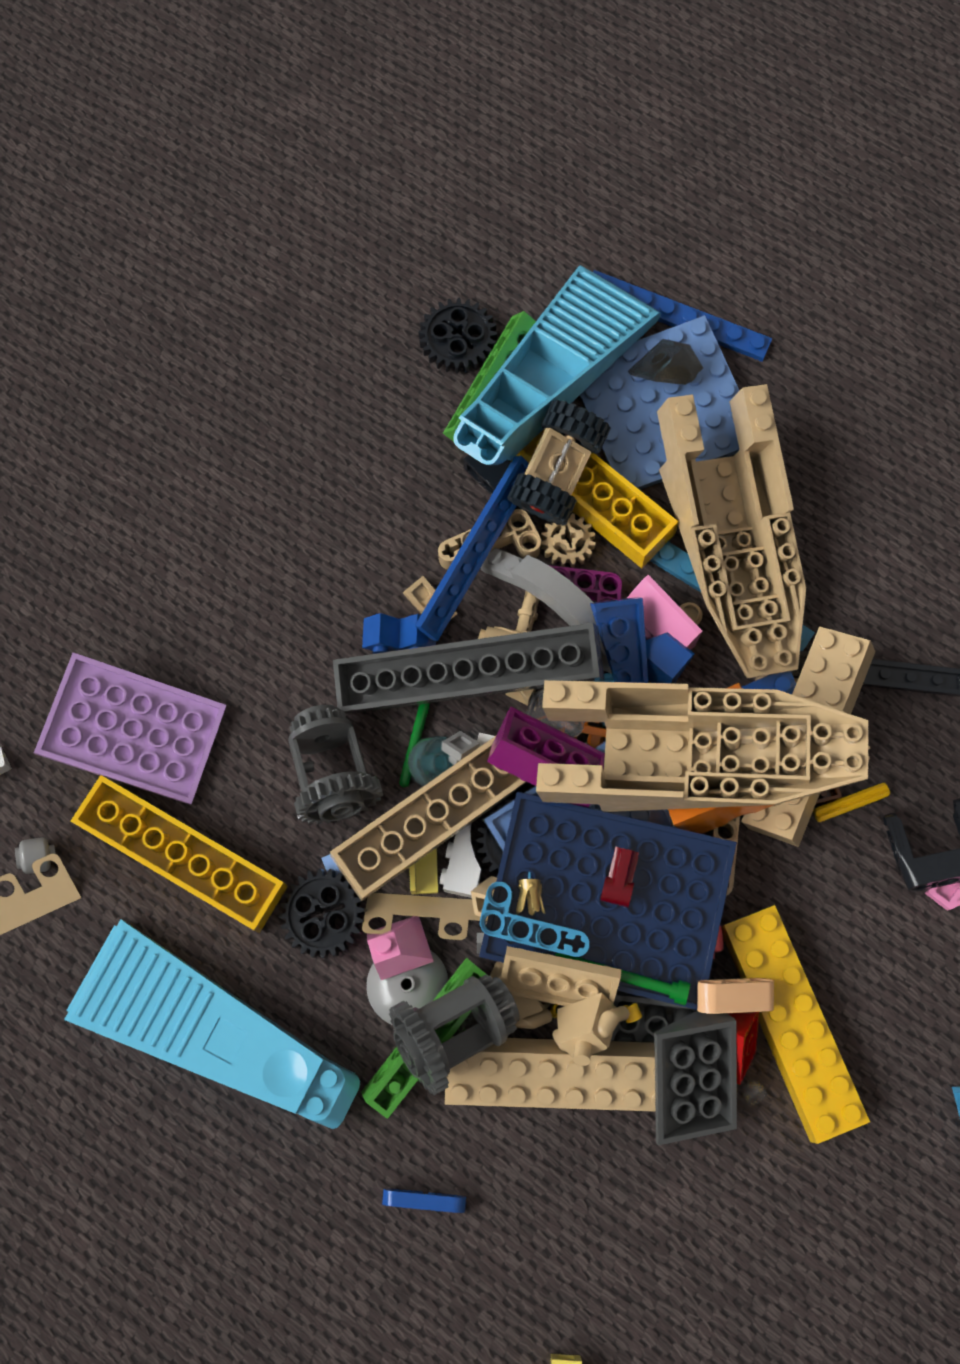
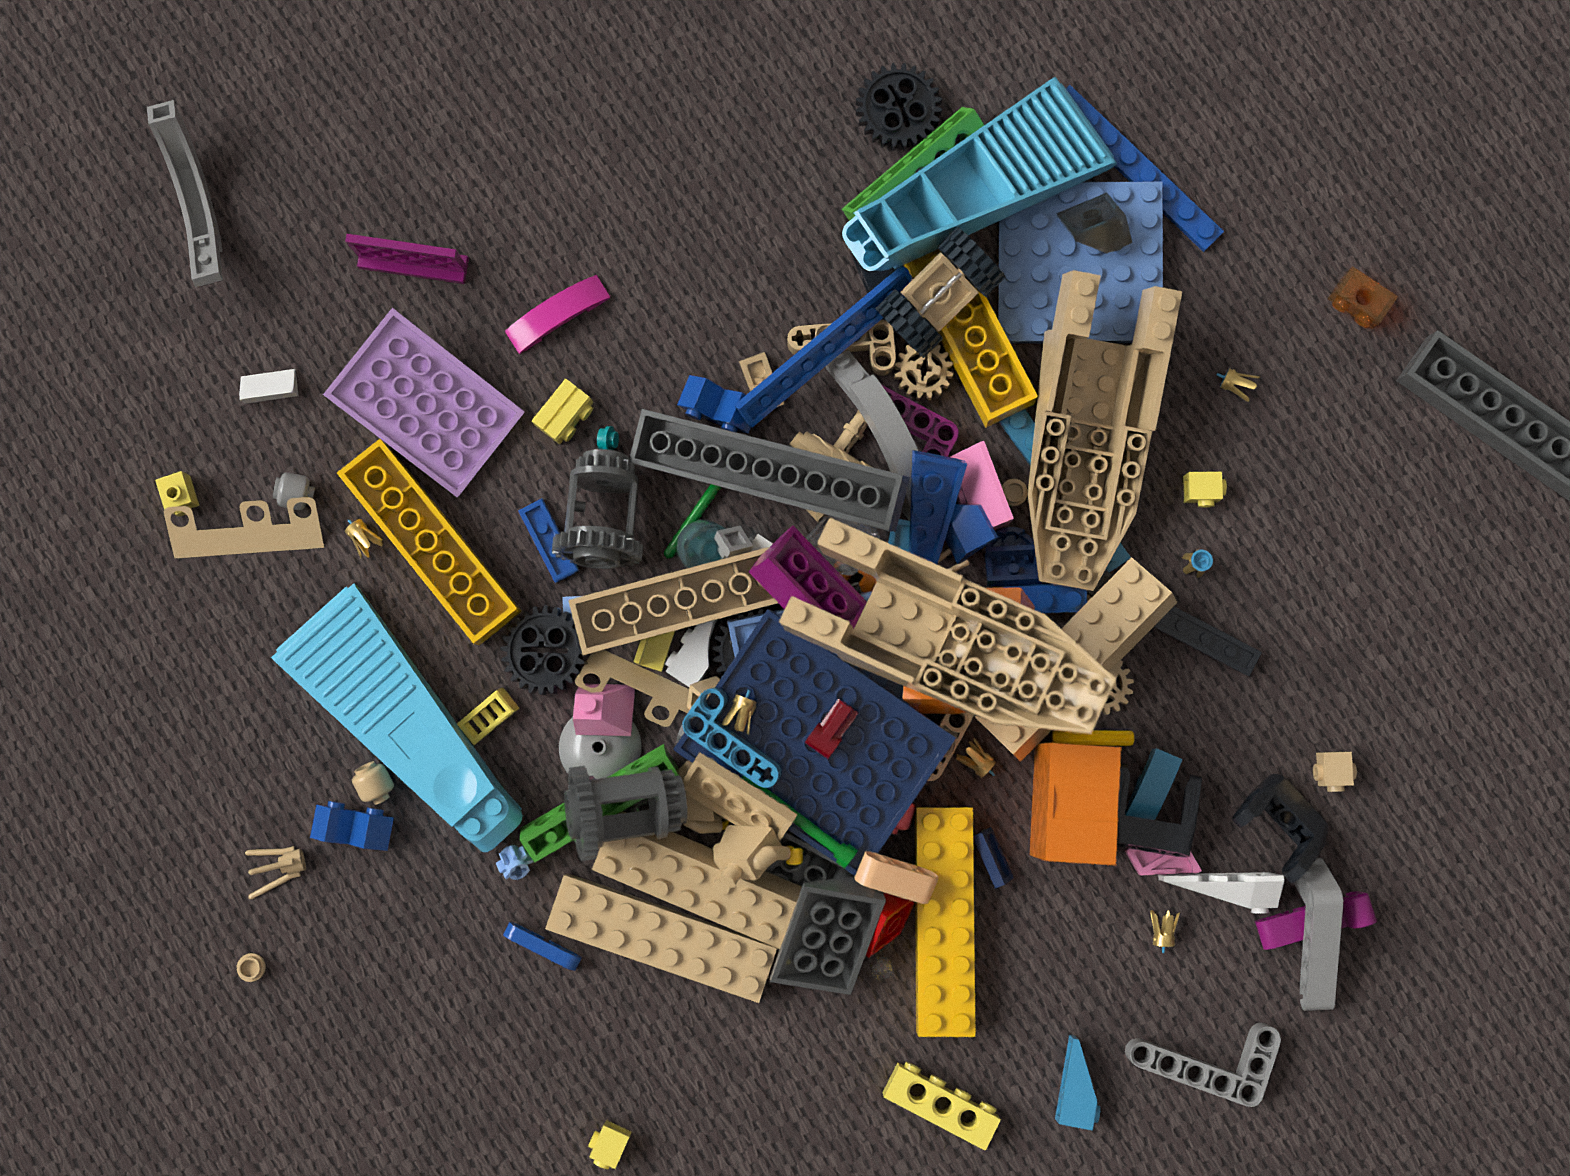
camera: 20 degrees right, 10 degrees up
none -> tan plate [237,953,266,982]
none -> tan plant [245,846,306,899]
none -> blue brick [310,801,394,851]
none -> magenta fence [345,234,469,284]
none -> pearl gold piece [345,519,383,558]
none -> tan head [352,761,394,805]
none -> light yellow slope [457,687,520,745]
none -> light blue gear [496,845,533,880]
none -> dark pink slope [505,275,611,354]
none -> blue tile [518,498,580,583]
none -> light yellow brick [532,379,593,445]
none -> tan brick [545,873,777,1003]
none -> teal plate [597,426,619,450]
none -> light yellow brick [883,1061,1001,1151]
none -> pearl gold piece [956,738,996,778]
none -> dark blue tile [973,827,1014,888]
none -> dark blue slope [984,527,1042,586]
none -> orange tile [1030,743,1121,865]
none -> dark azure slope [1125,748,1183,820]
none -> dark azure piece [1182,549,1213,578]
none -> light yellow brick [1183,472,1227,508]
none -> pearl gold piece [1217,368,1260,402]
none -> clear orange brick [1327,266,1398,329]

